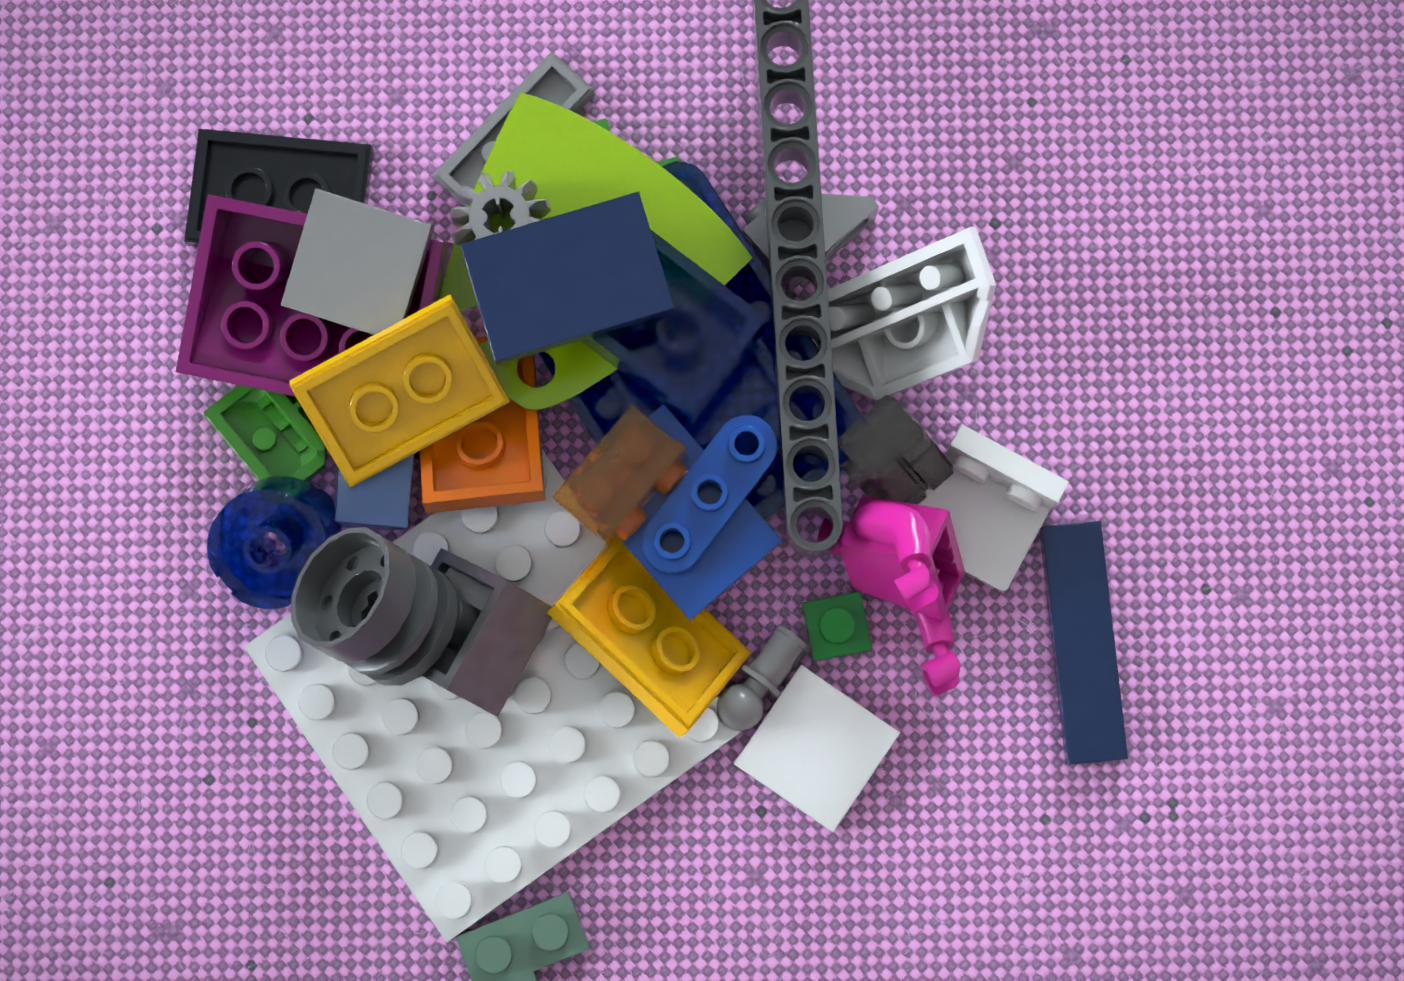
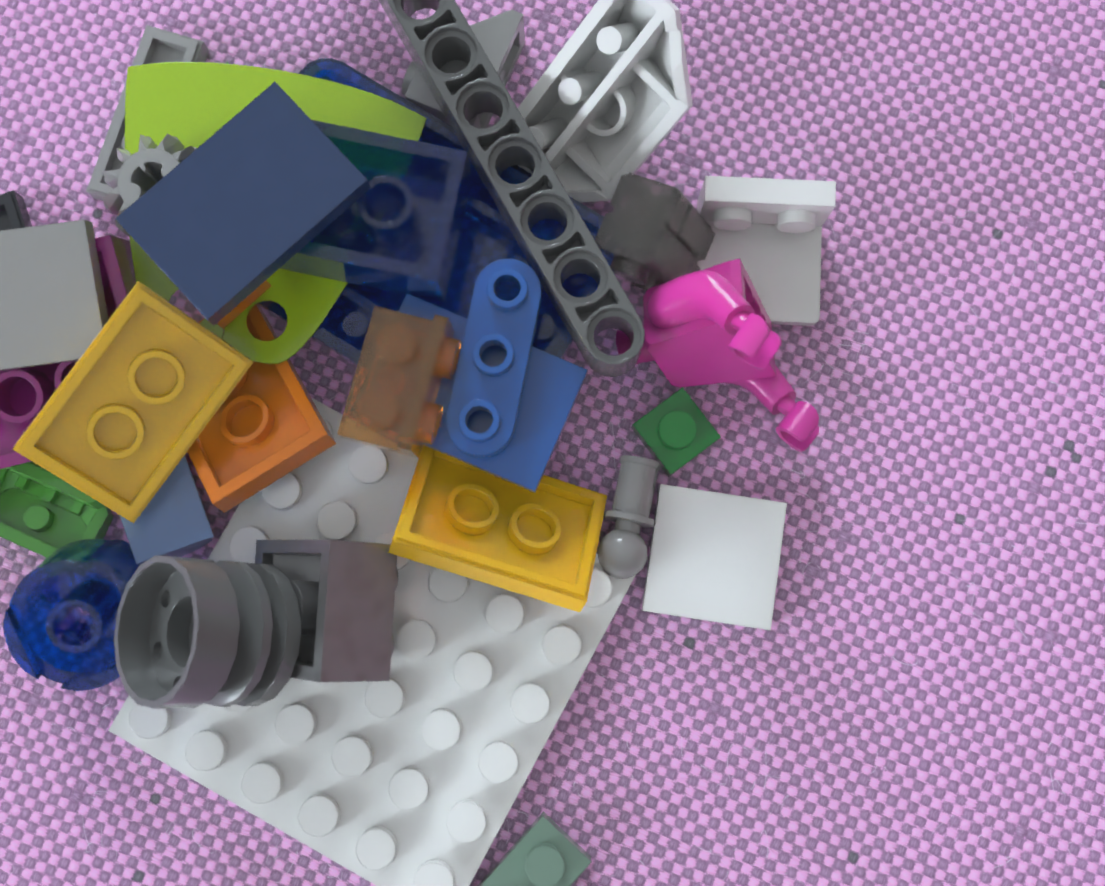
camera: 25 degrees left, 0 degrees up
dark blue tile [1039,521,1128,765] -> none

